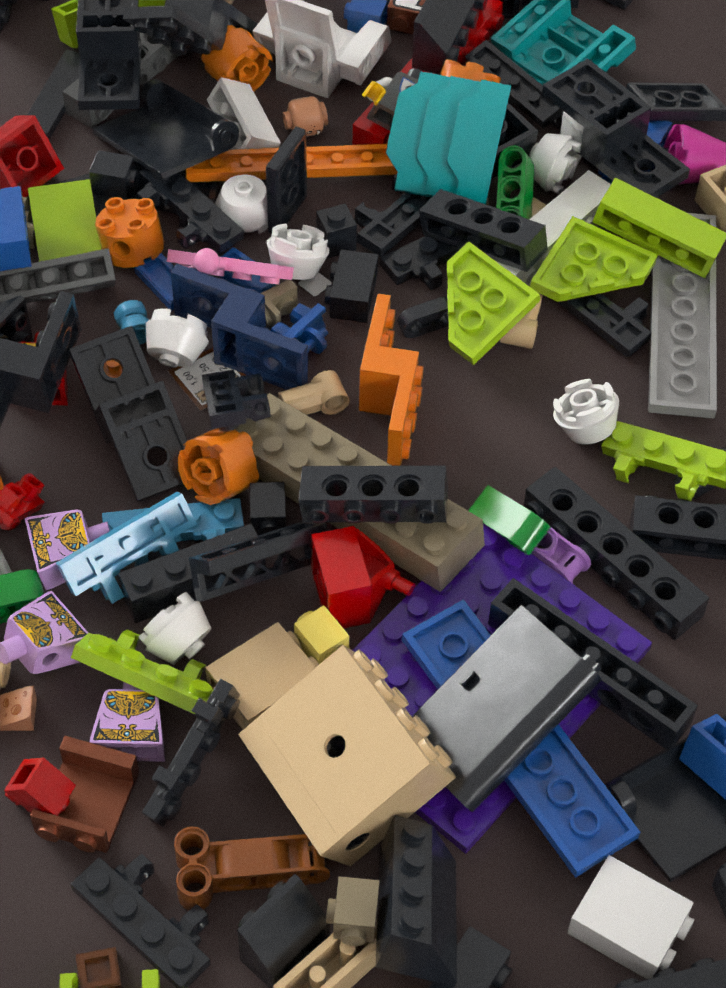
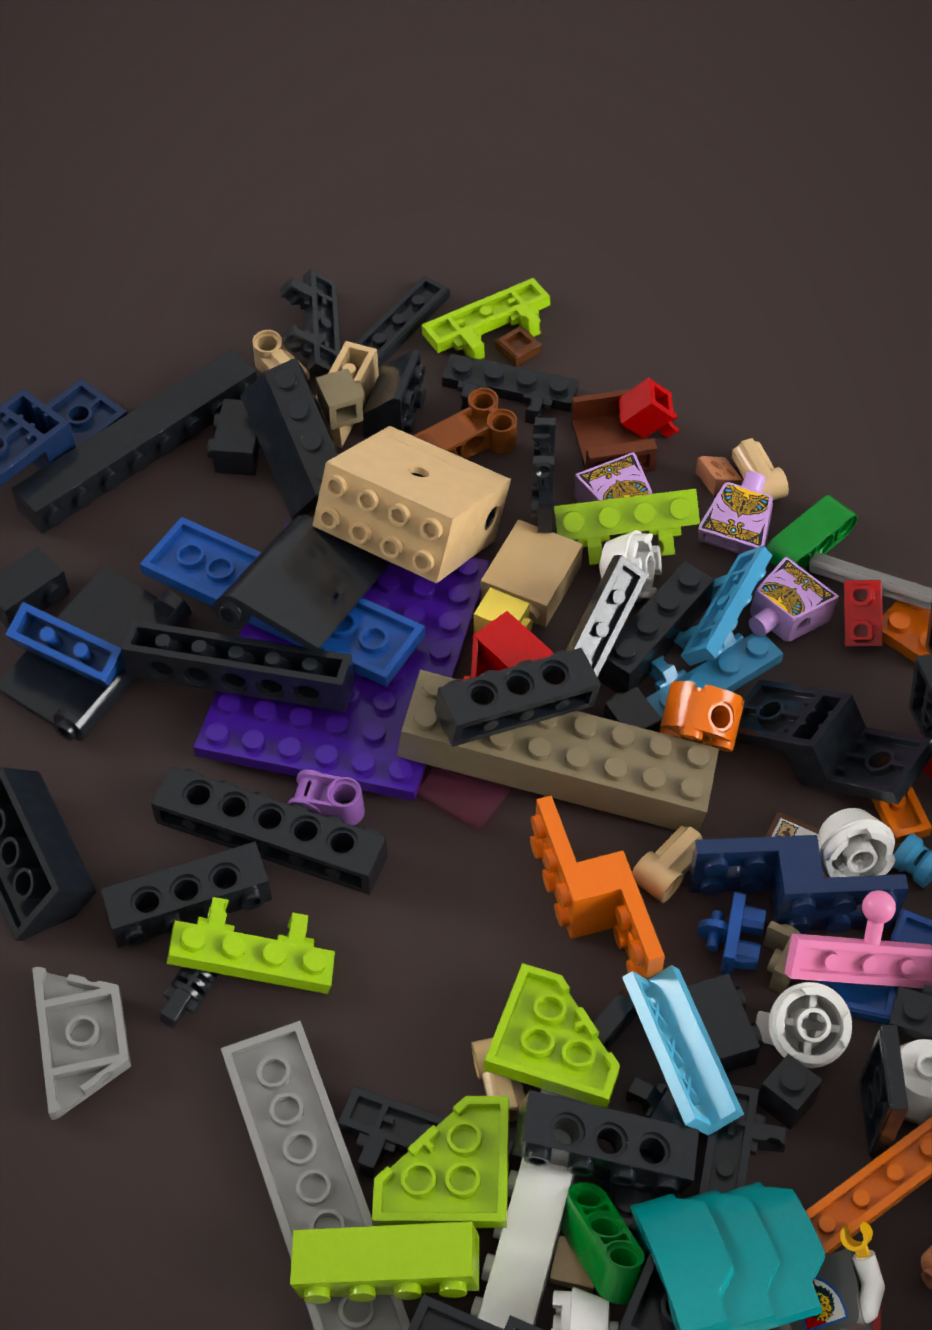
camera: 155 degrees right, 0 degrees up
black hinge [202,370,271,431] -> none
beam [468,485,551,556] -> none
white cone [553,379,619,444] -> none
white brick [567,855,694,980] -> none
none -> medium azure fence [622,965,744,1136]

